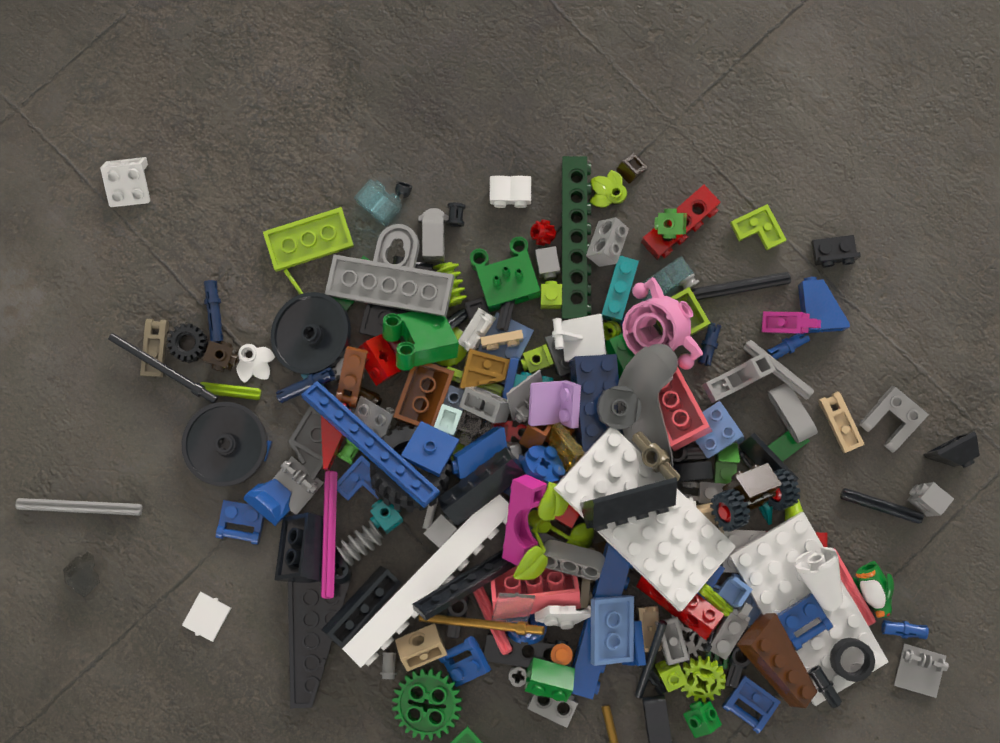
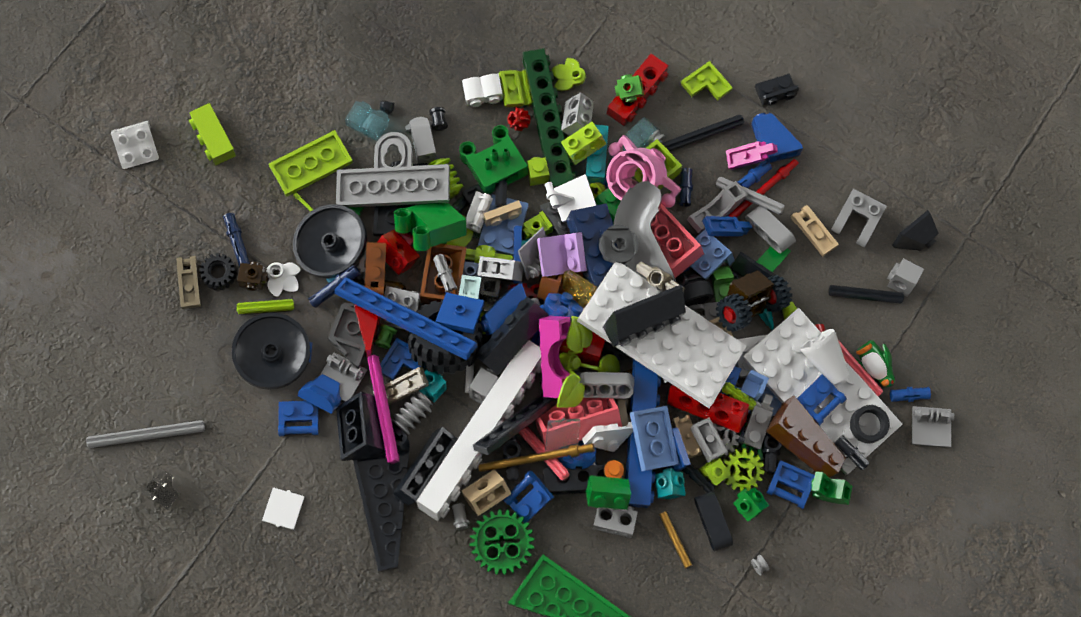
camera: 20 degrees left, 10 degrees down
black bar [108,333,218,403] -> none
pearl gold wing [459,349,510,389] -> none
light grey bush [509,666,527,687] -> none
light grey brick [535,246,560,280] -> none
dark brown slope [616,153,648,184] -> none
black bar [634,620,667,698] -> none
none -> lime brick [189,103,236,166]
none -> dark tan tile [373,367,429,406]
none -> light grey axle [433,254,457,293]
none -> lime plate [499,70,532,107]
none -> lime brick [561,122,606,165]
none -> teal brick [655,468,686,500]
none -> blue hinge [702,216,752,236]
none -> red bar [726,159,799,217]
none -> green brick [811,471,853,505]

